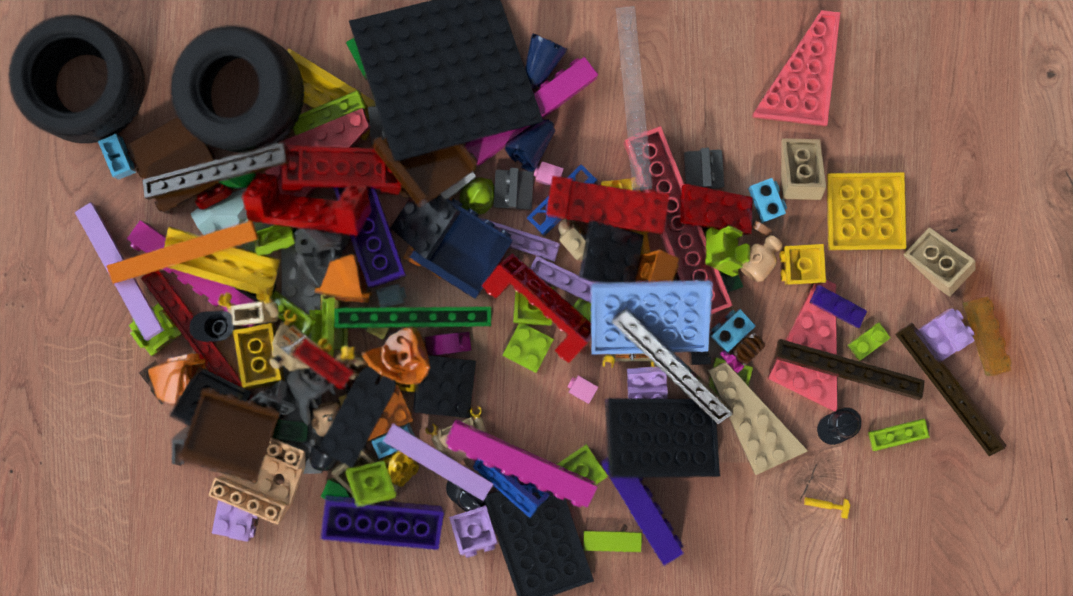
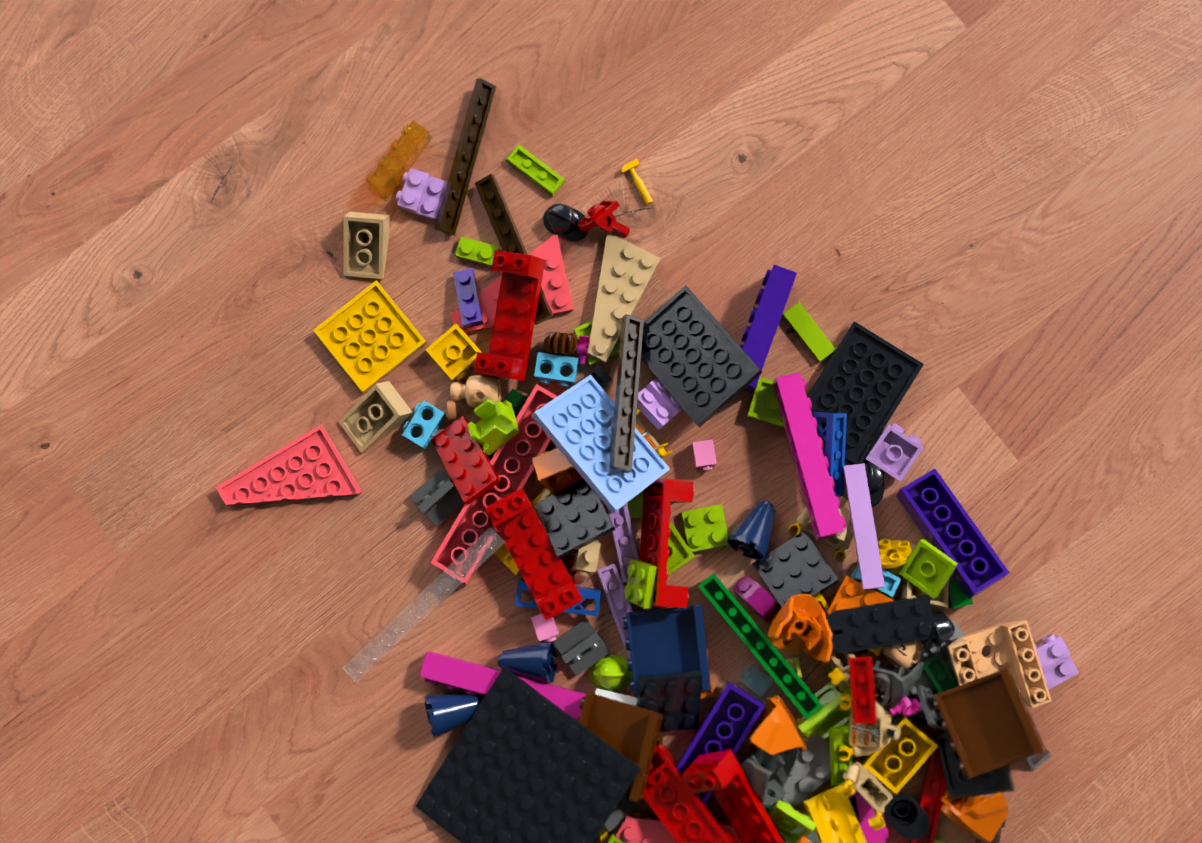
camera: 120 degrees left, 5 degrees down
none -> red plate [474,250,545,381]
none -> red piece [577,200,630,238]
none -> lime plate [624,558,657,609]
none -> dark blue cone [727,501,776,561]
none -> dark pink piece [889,696,920,716]

